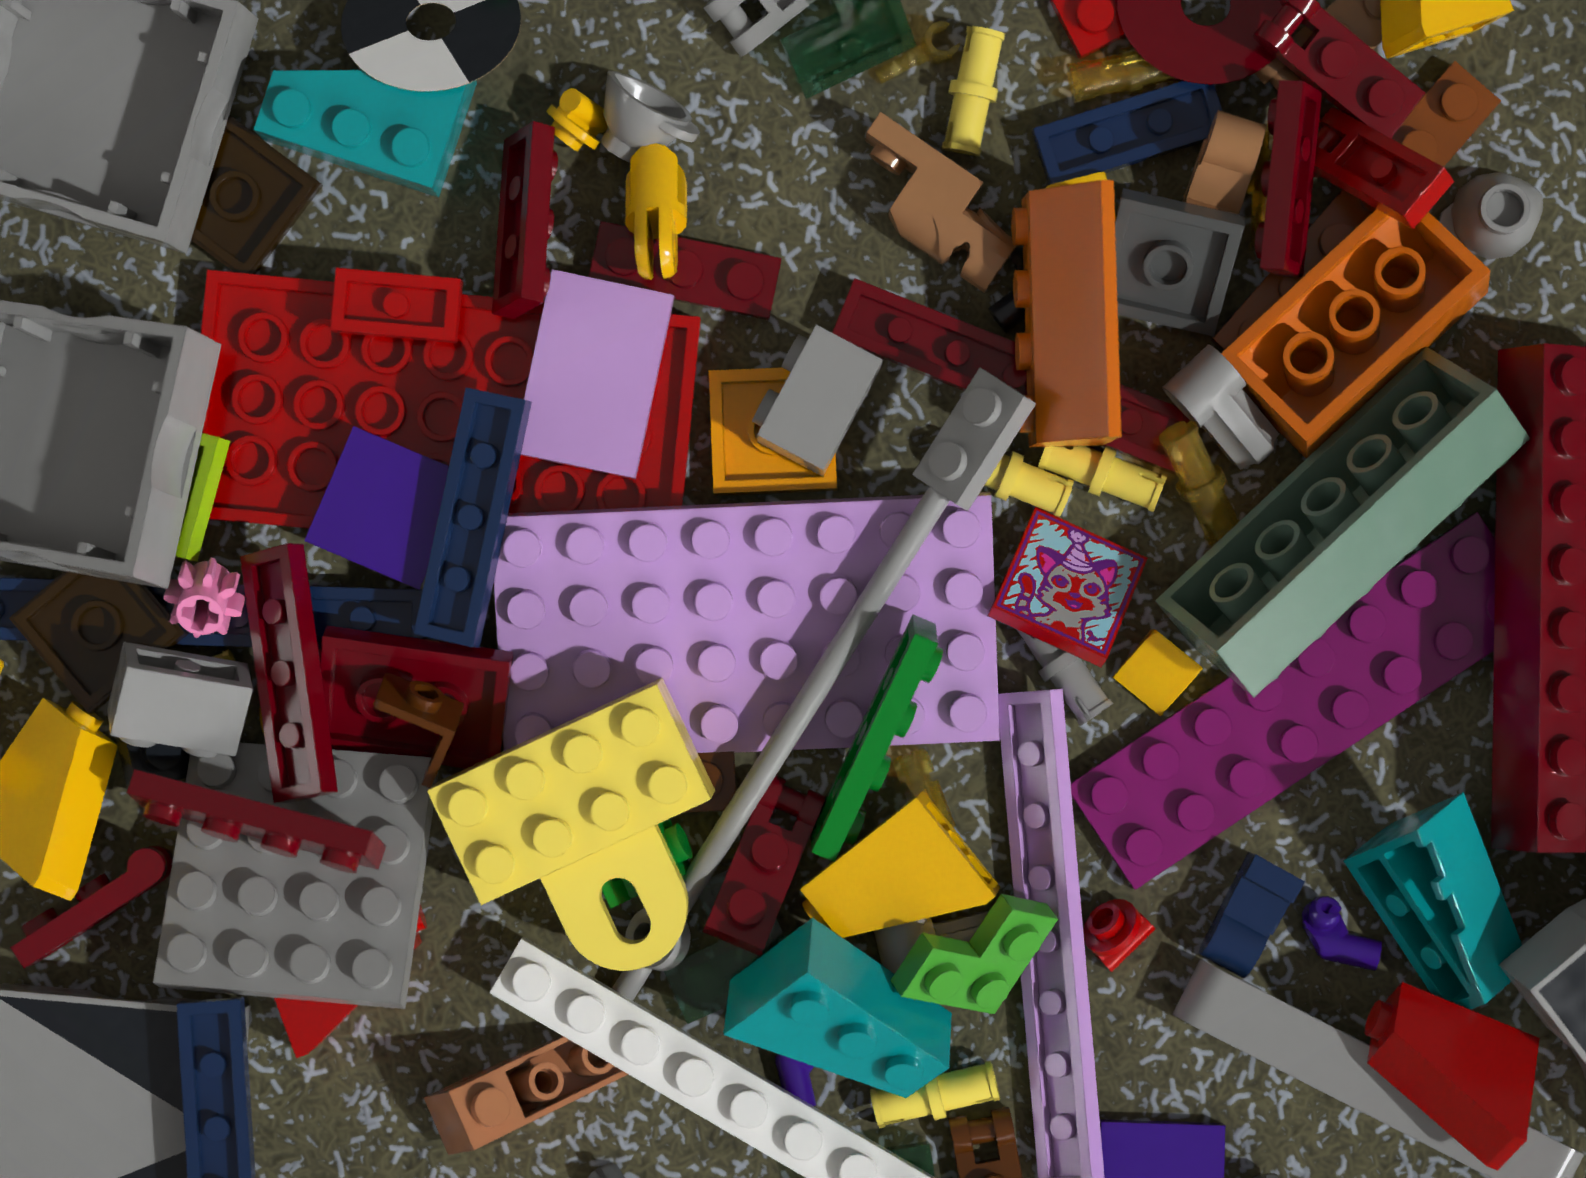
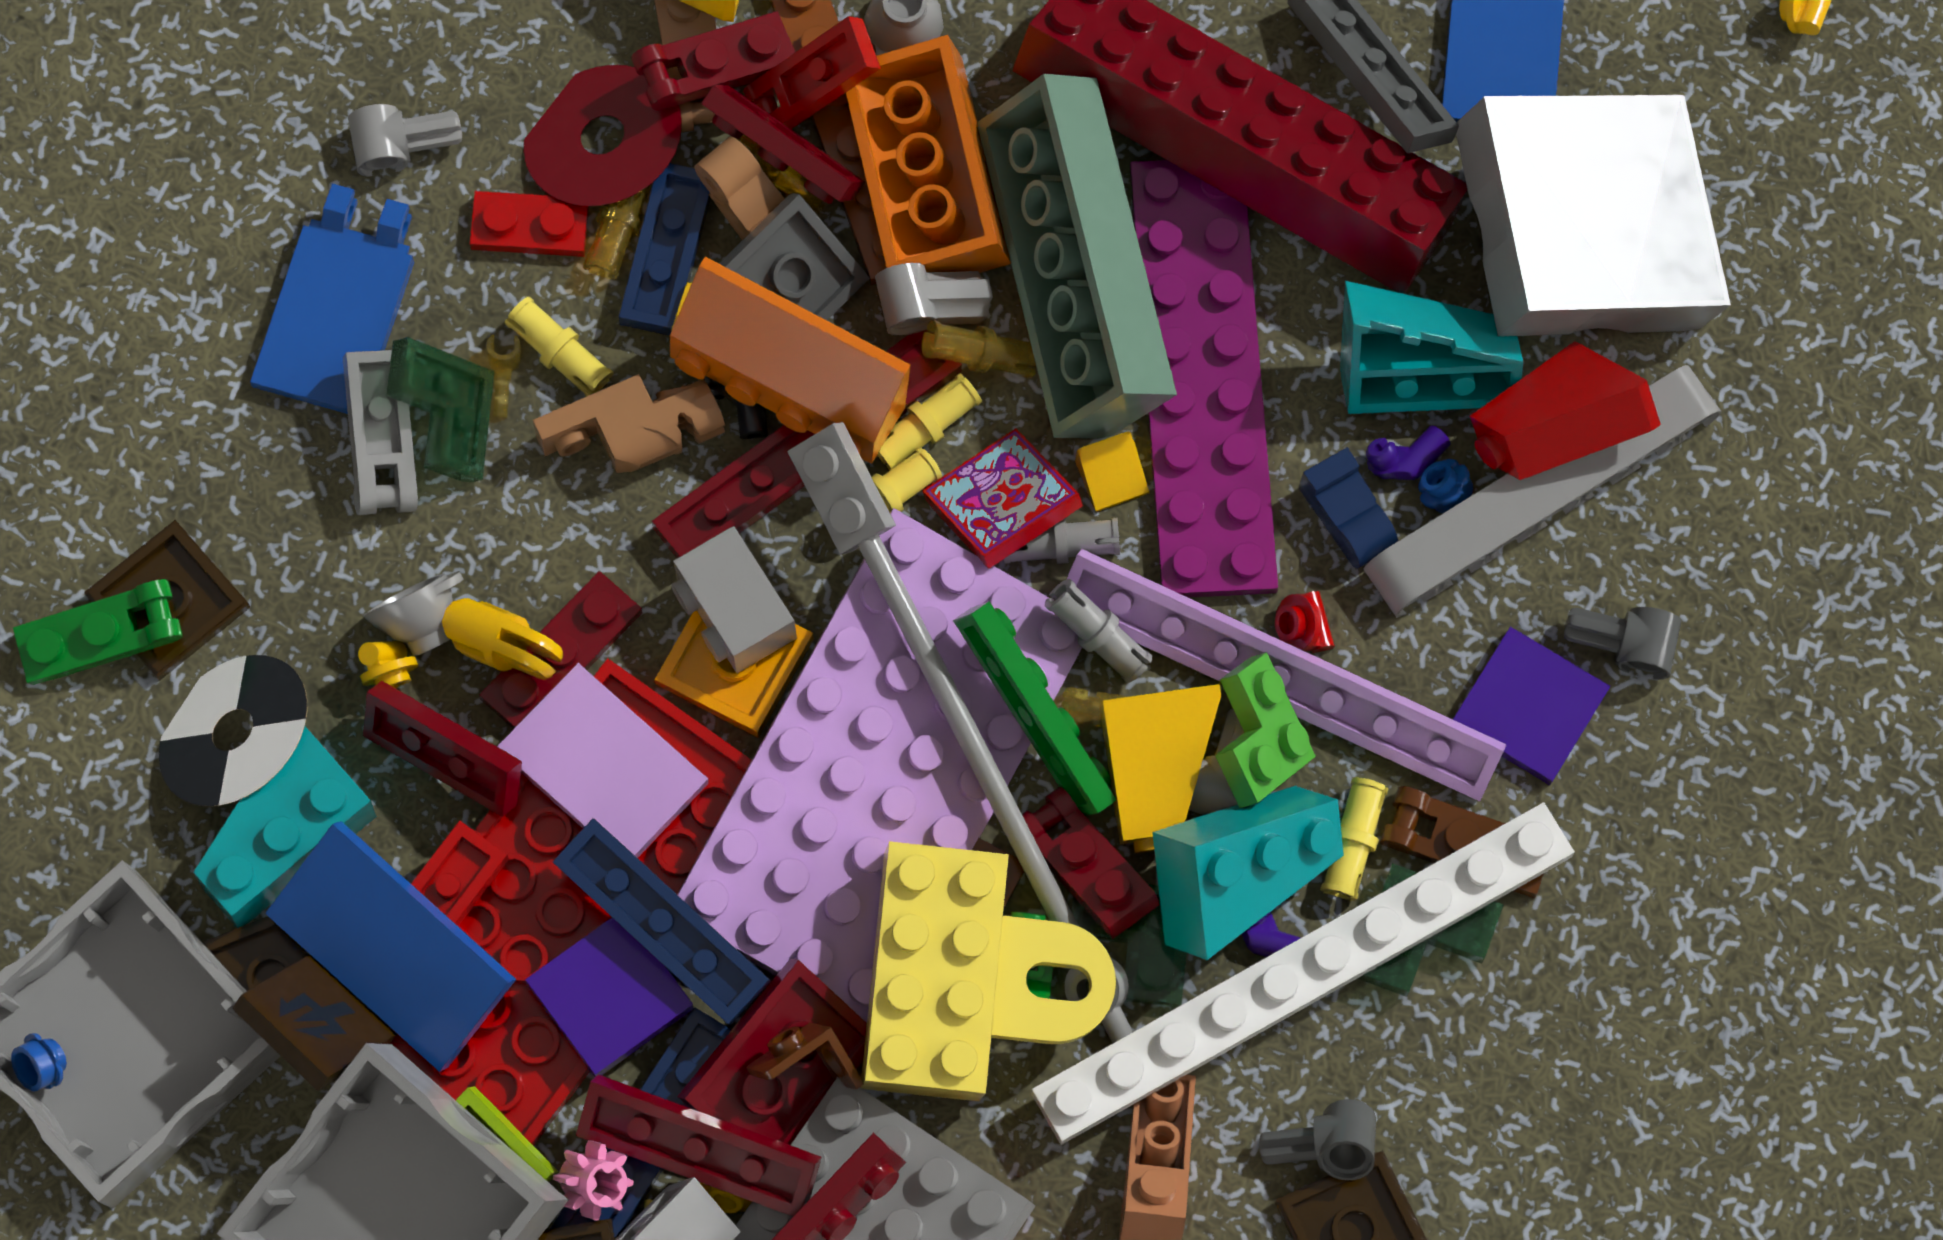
camera: 65 degrees left, 15 degrees down
none -> blue plate [11,1033,67,1092]
none -> dark brown tile [232,955,397,1091]
none -> blue tile [265,821,516,1072]
none -> light grey pin [1044,579,1152,683]
none -> blue plate [1418,459,1473,513]

